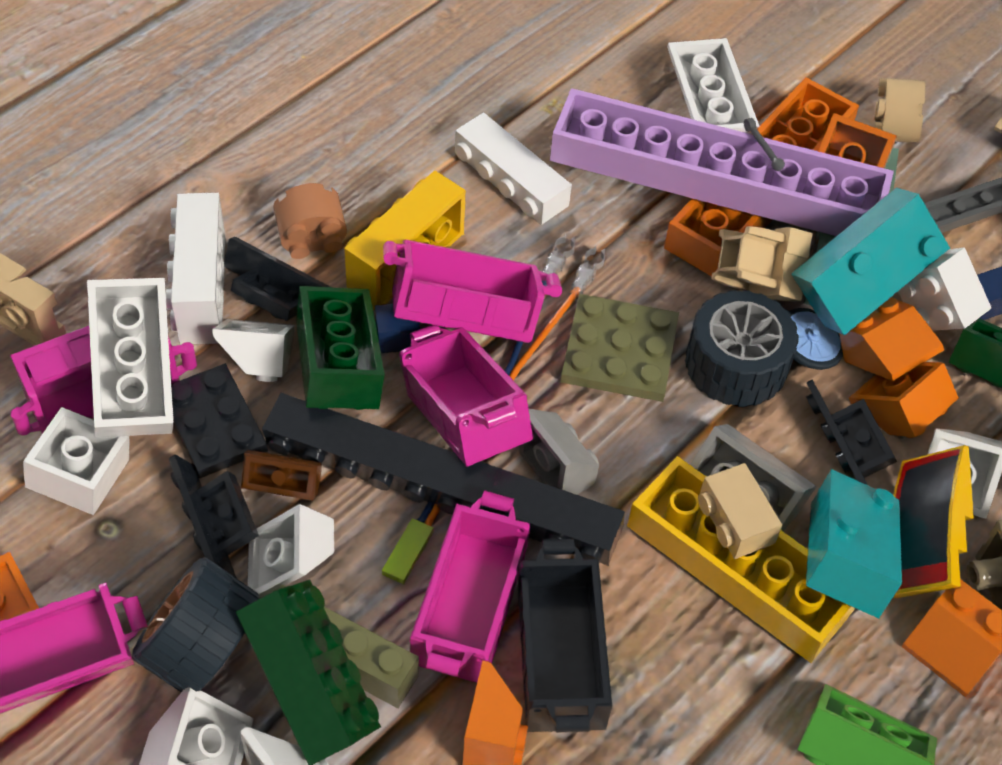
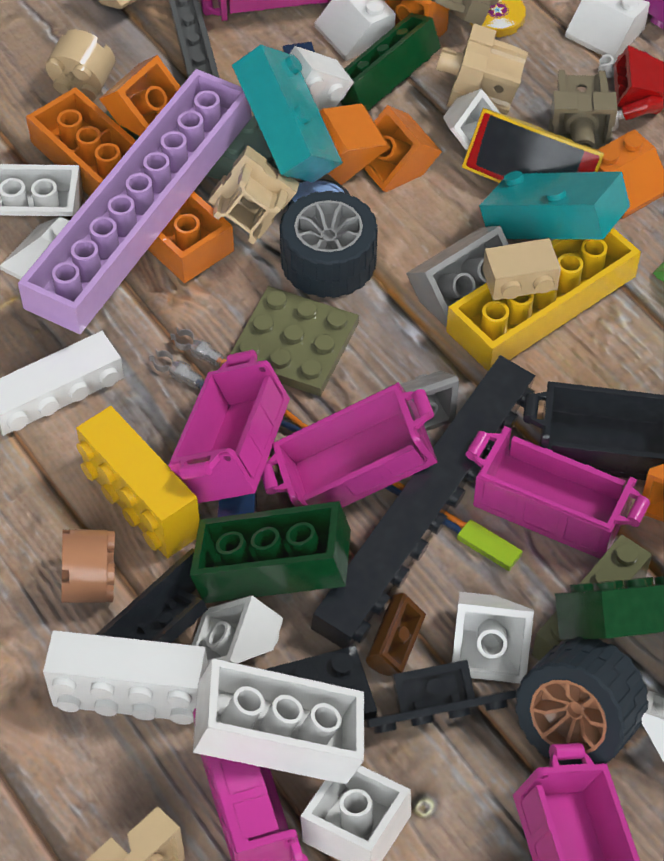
camera: 75 degrees left, 0 degrees up
dark grey hinge [743,117,785,171] -> none
black bracket [806,379,897,485] -> none

